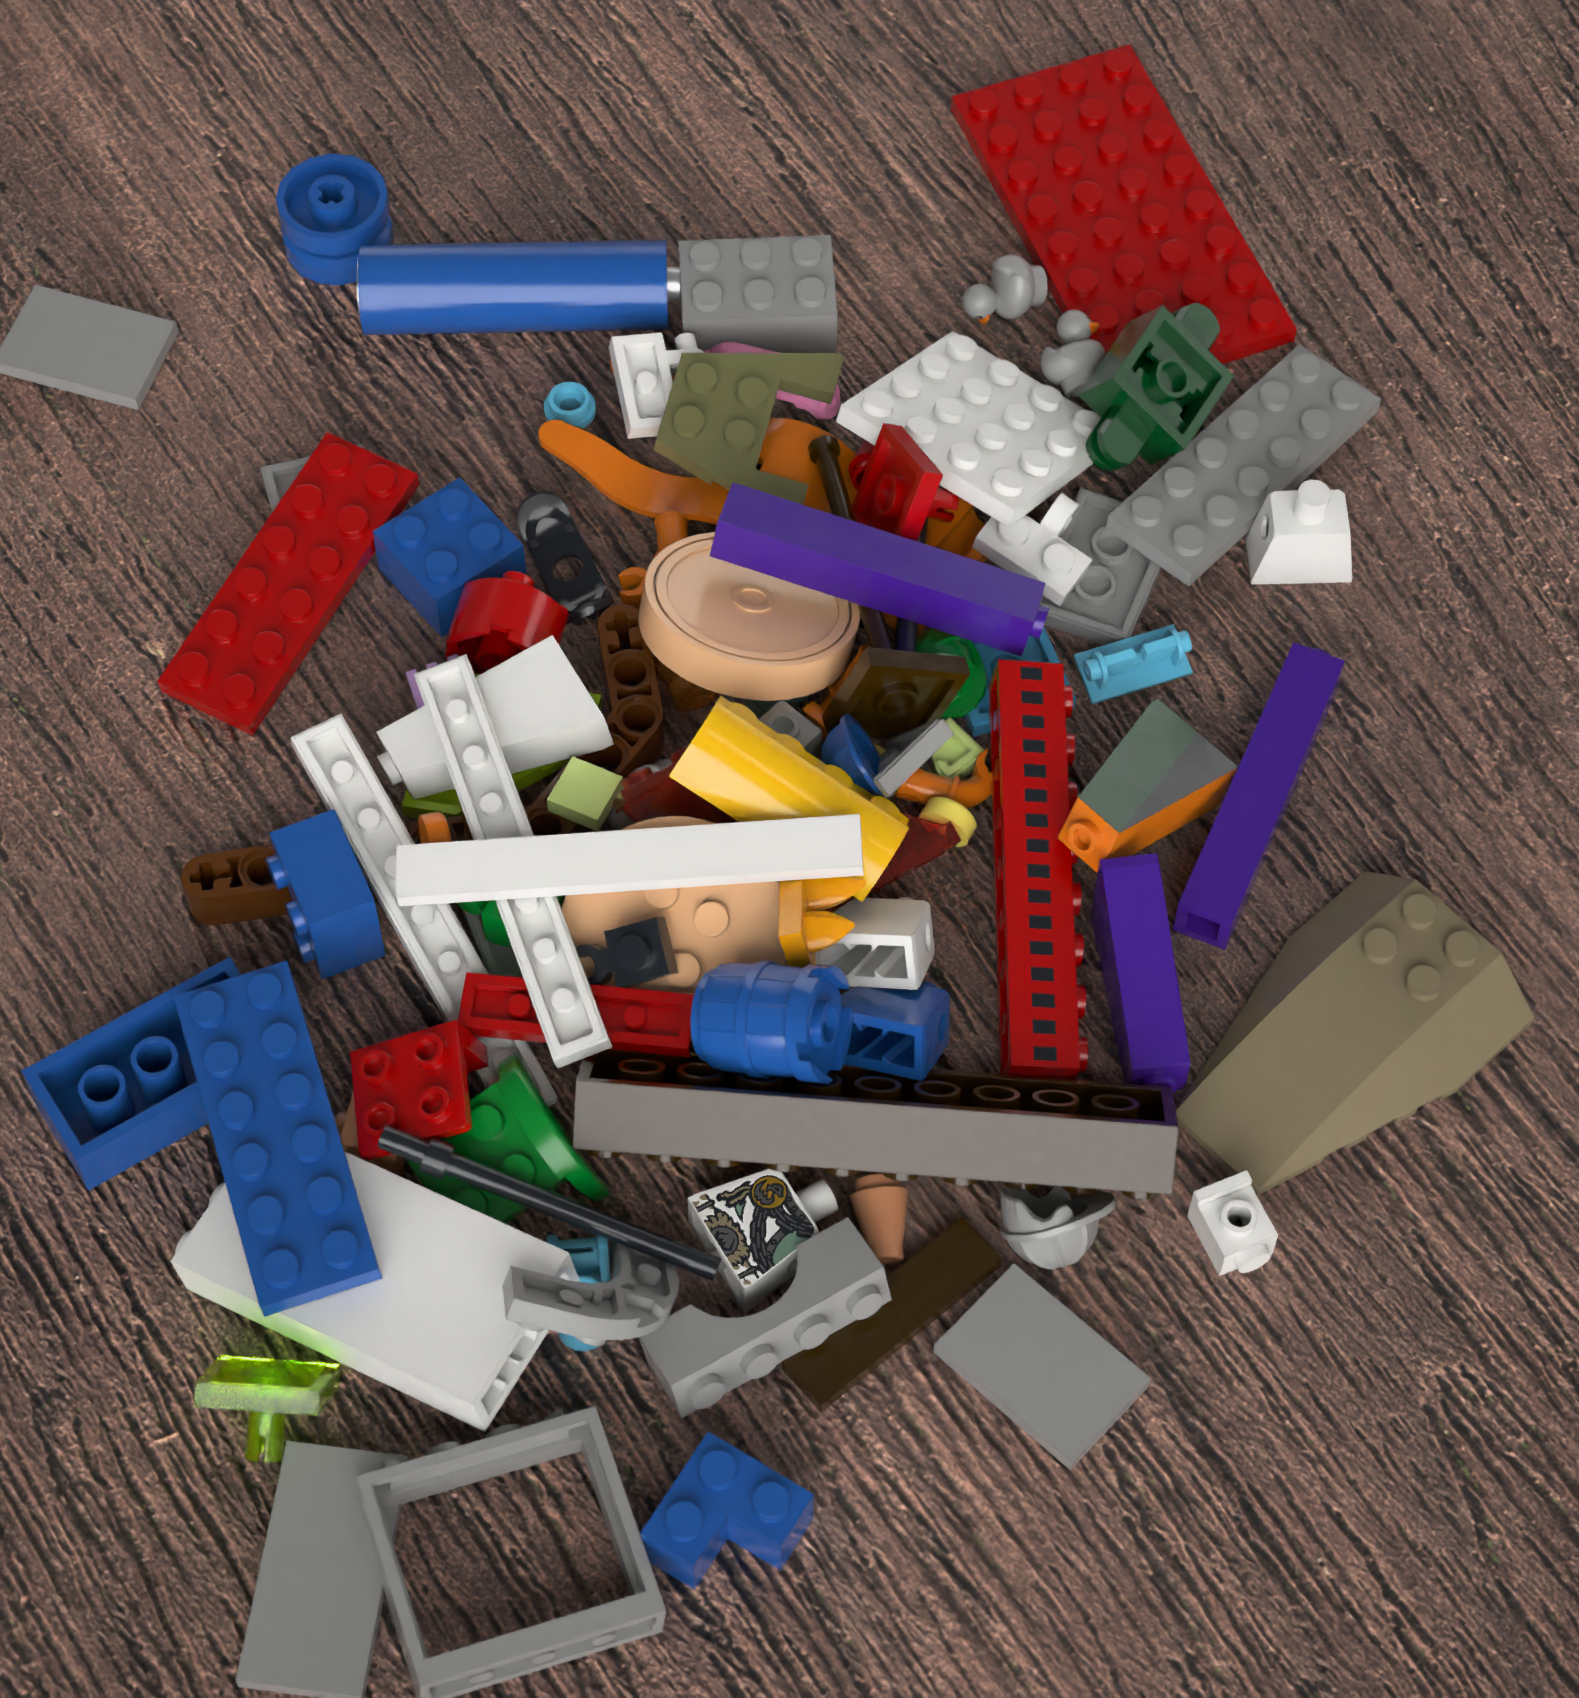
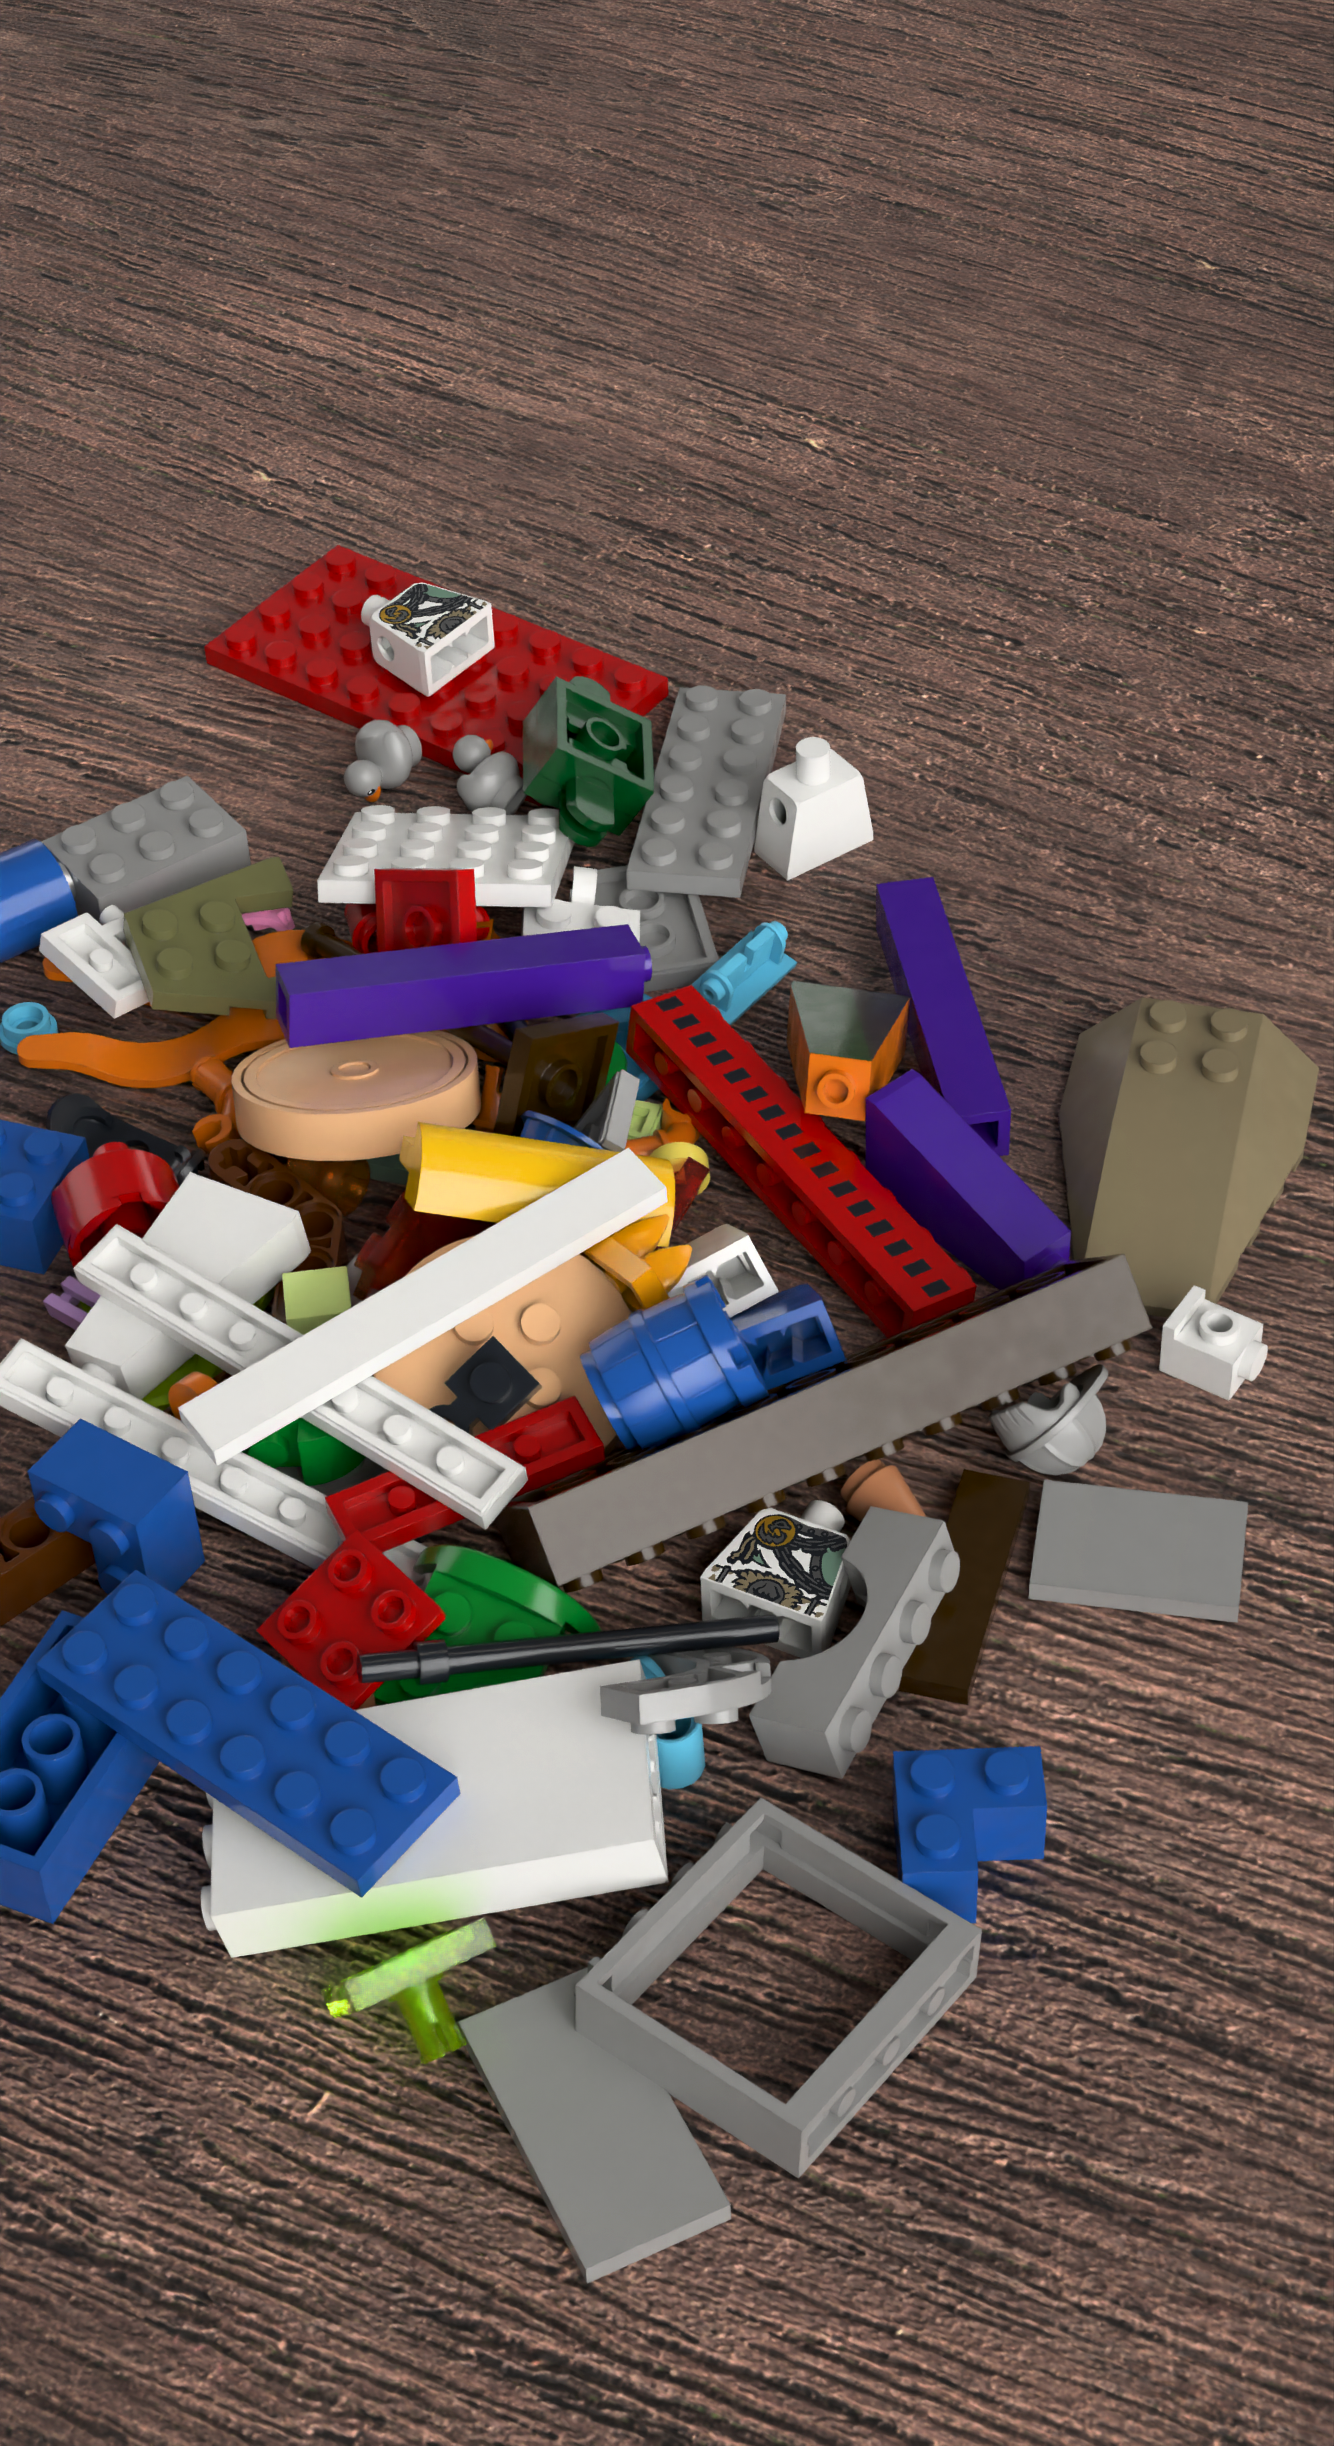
camera: 30 degrees left, 15 degrees down
none -> white torso [361,582,495,697]

